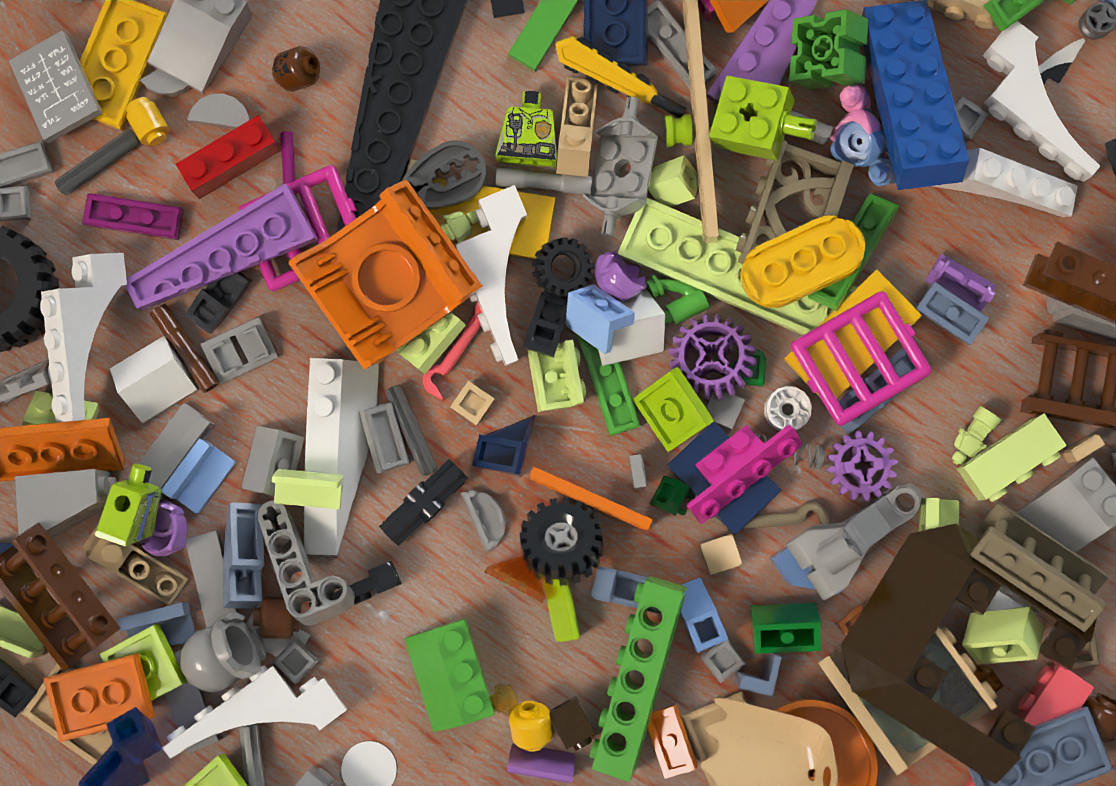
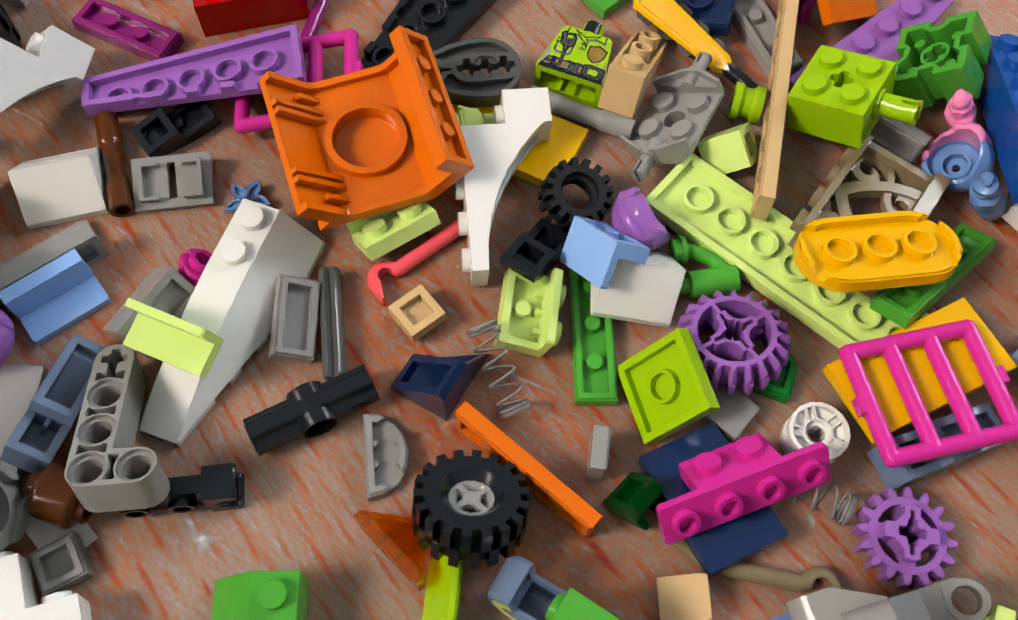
camera: 15 degrees right, 20 degrees down
none -> dark pink plate [178,249,212,286]
none -> medium blue plant [224,180,272,213]
none -> light grey piece [466,319,531,419]

